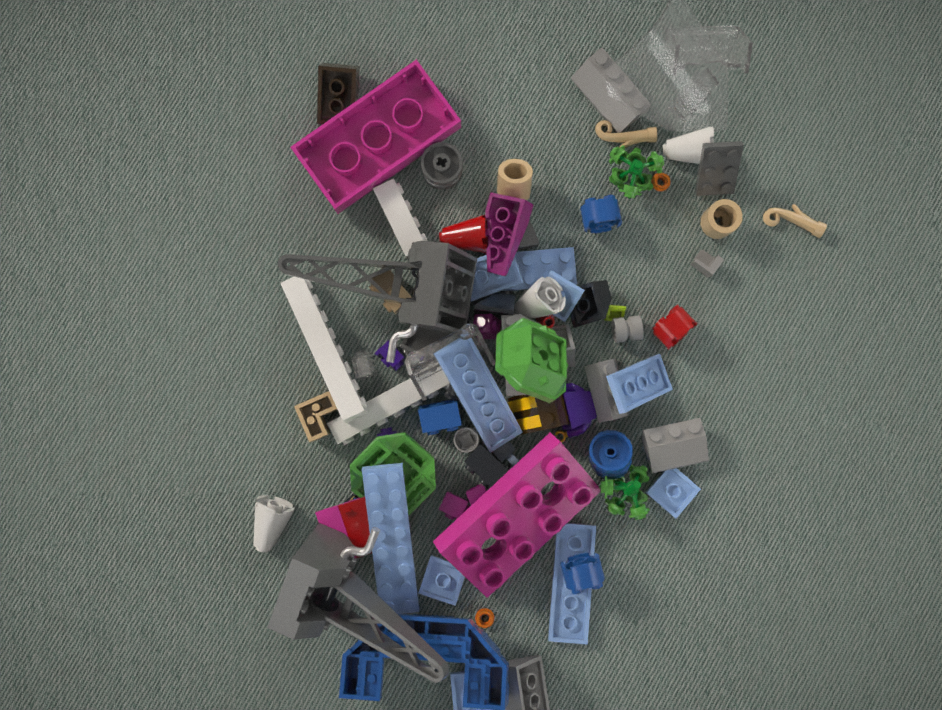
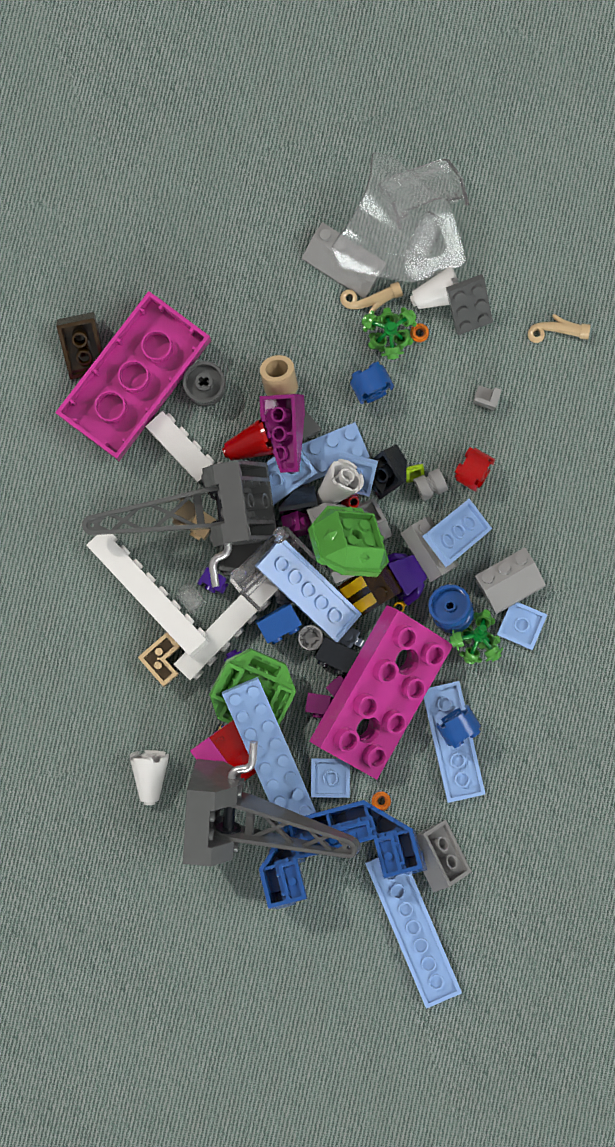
camera: 15 degrees left, 0 degrees up
tan piece [700,199,742,239] -> none

